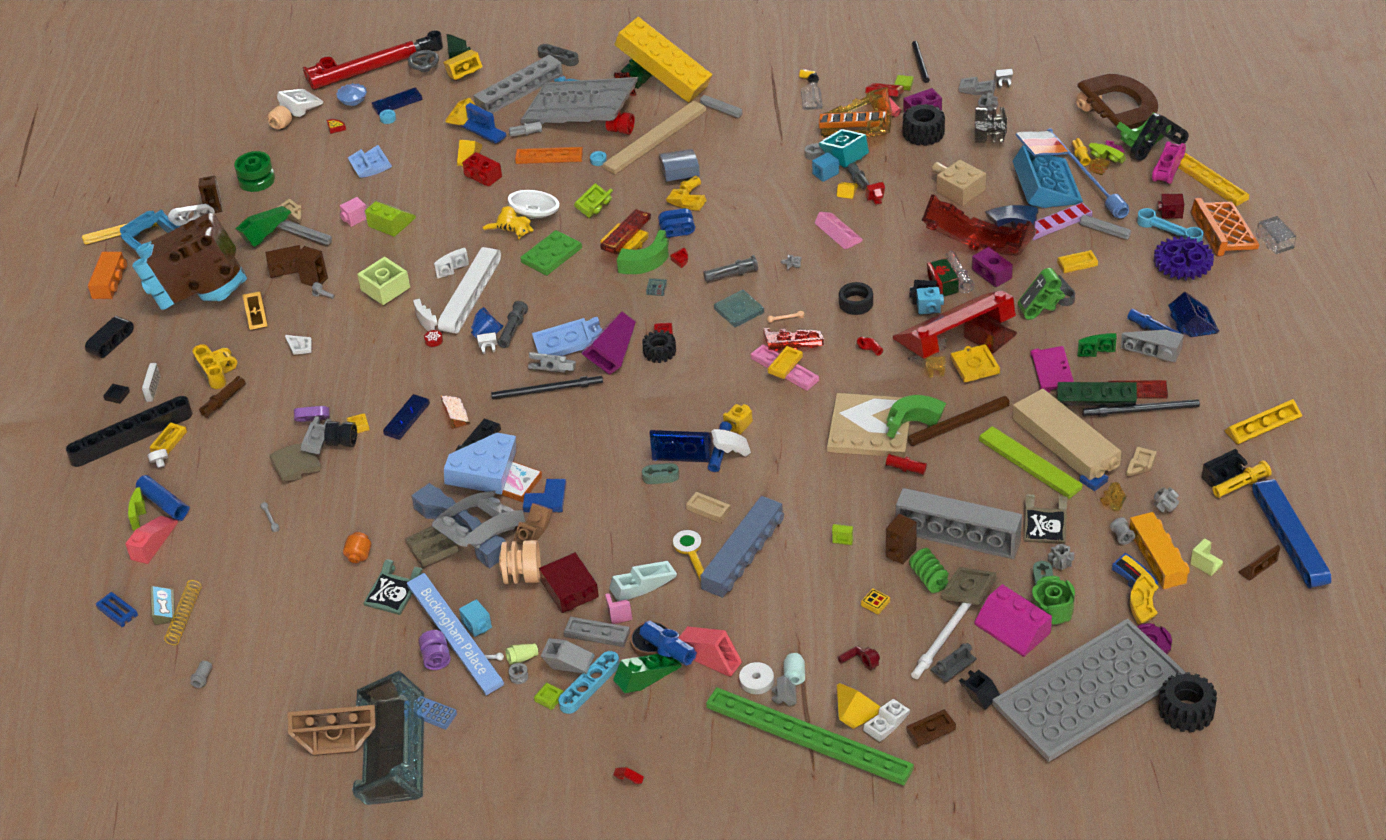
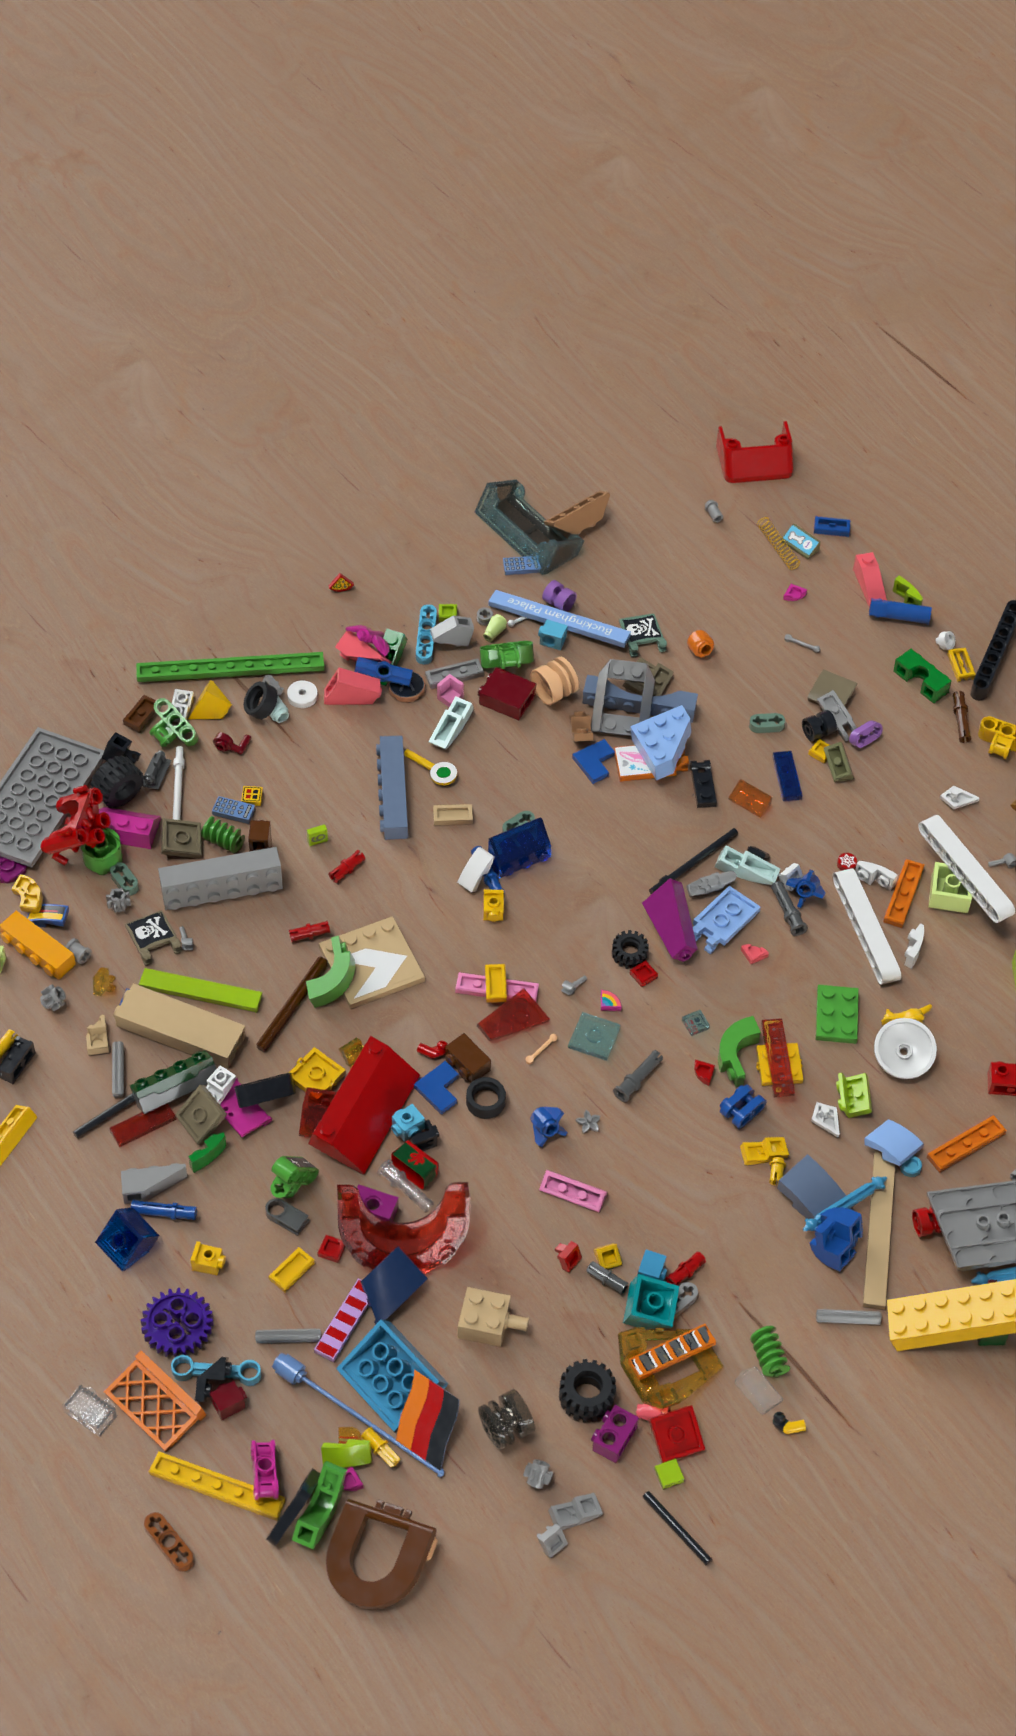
camera: 140 degrees right, 10 degrees up
none -> red piece [40,785,111,866]
none -> black tyre [91,756,144,808]
none -> light grey axle [112,1041,124,1098]
none -> dark orange beam [144,1512,194,1572]
none -> bright green beam [149,698,199,748]
none -> dark tan tile [175,1085,227,1145]
none -> light grey hand [179,926,193,950]
none -> yellow brick [190,1241,226,1276]
none -> black slope [195,1357,232,1402]
none -> white slope [206,1065,237,1104]
none -> medium blue tile [212,796,255,824]
none -> black beam [234,1073,296,1108]
none -> black tyre [243,681,278,720]
none -> red tile [318,1235,346,1263]
none -> red pin [328,850,365,883]
none -> coral slope [335,631,391,664]
none -> dark pink plant [345,625,389,657]
none -> blue tile [414,1061,459,1115]
none -> reddish brown brick [445,1033,491,1083]
none -> bright green beam [480,641,534,669]
none -> blue brick [530,1107,567,1147]
none -> light grey hand [561,976,587,995]
none -> tile [601,990,622,1011]
none -> red pin [666,1251,706,1286]
none -> light aqua slope [714,845,780,885]
none -> red windscreen [716,421,793,483]
none -> coral tile [741,944,769,964]
none -> black slope [747,846,770,860]
none -> sand green beam [749,713,785,733]
none -> bright green piece [750,1326,790,1377]
none -> dark pink tile [783,584,807,601]
none -> dark azure wheel [803,1176,887,1232]
none -> blue brick [810,1207,863,1272]
none -> white piece [811,1102,840,1137]
none -> olive slope [824,742,854,782]
none -> light blue slope [864,1119,924,1166]
none -> orange tile [883,859,924,928]
none -> green arch [893,649,952,704]
none -> white beam [918,815,1015,923]

